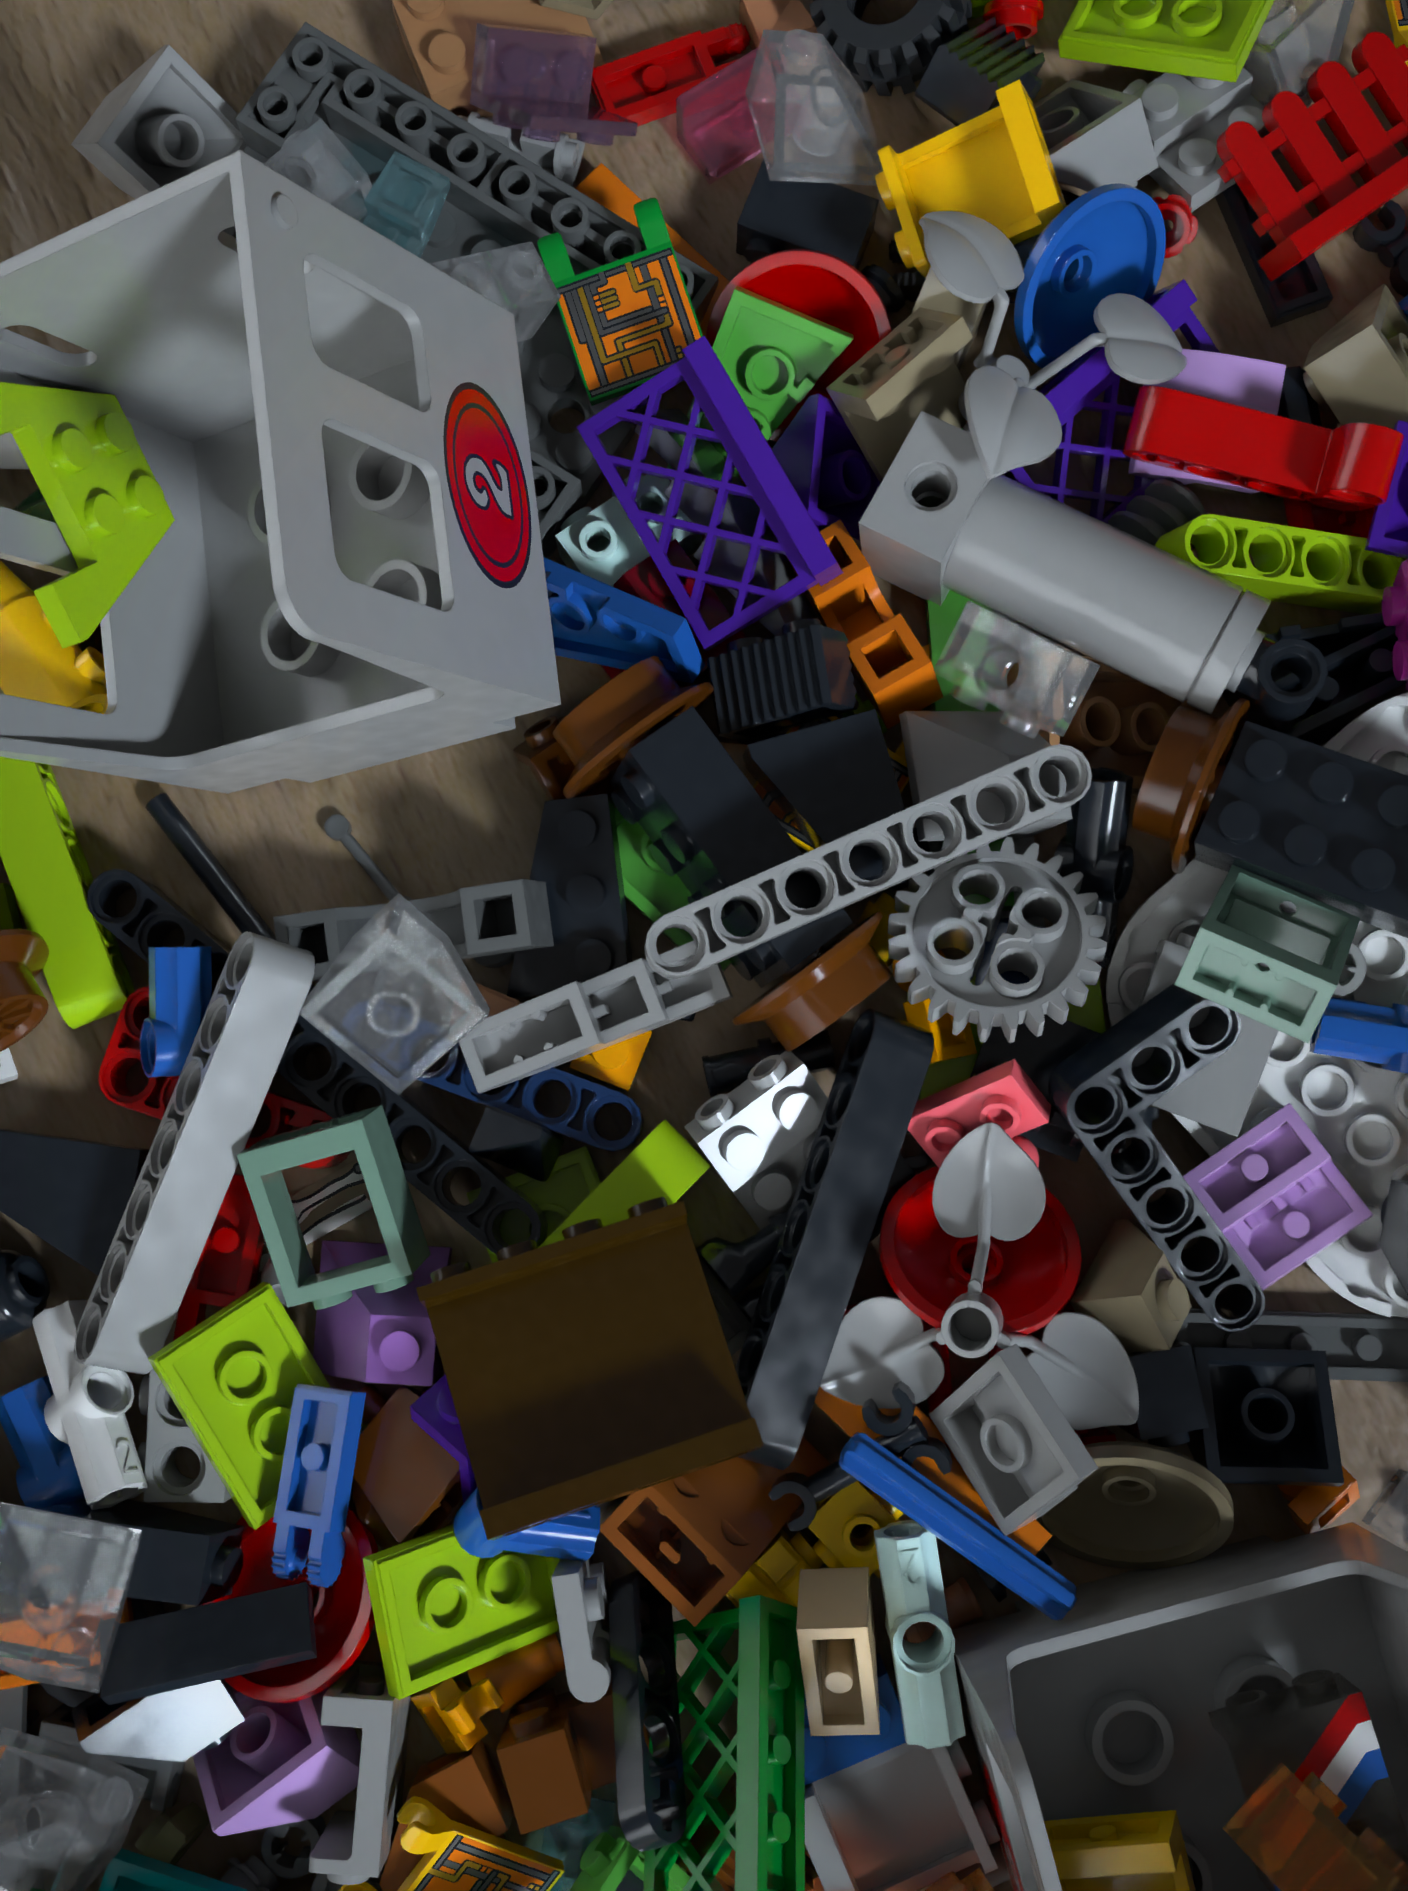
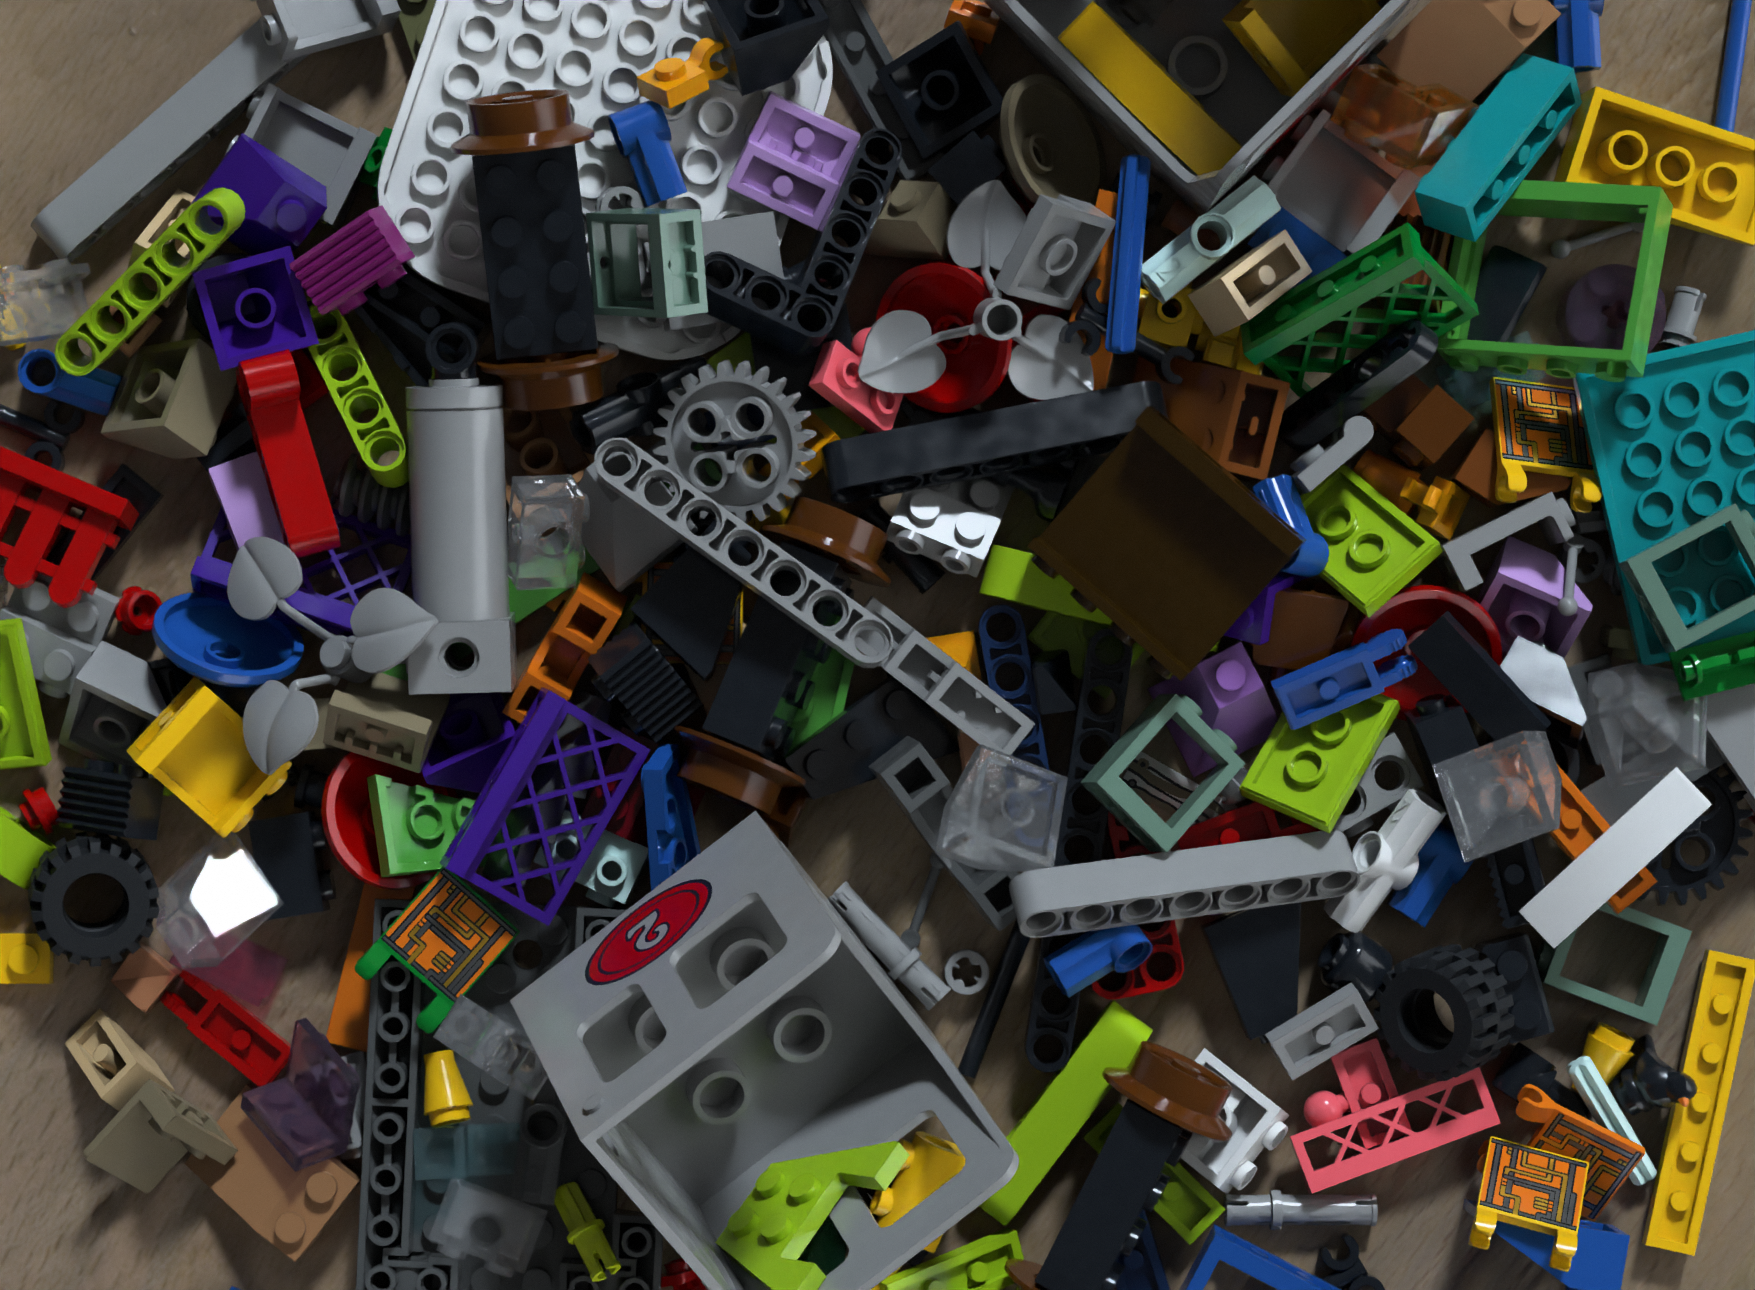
camera: 120 degrees left, 5 degrees up
none -> yellow cone [423,1050,473,1127]
none -> light grey pin [828,881,951,1011]
none -> light grey bush [944,949,989,995]
none -> yellow slope [1058,1,1243,175]
none -> light grey hinge [1557,533,1585,616]

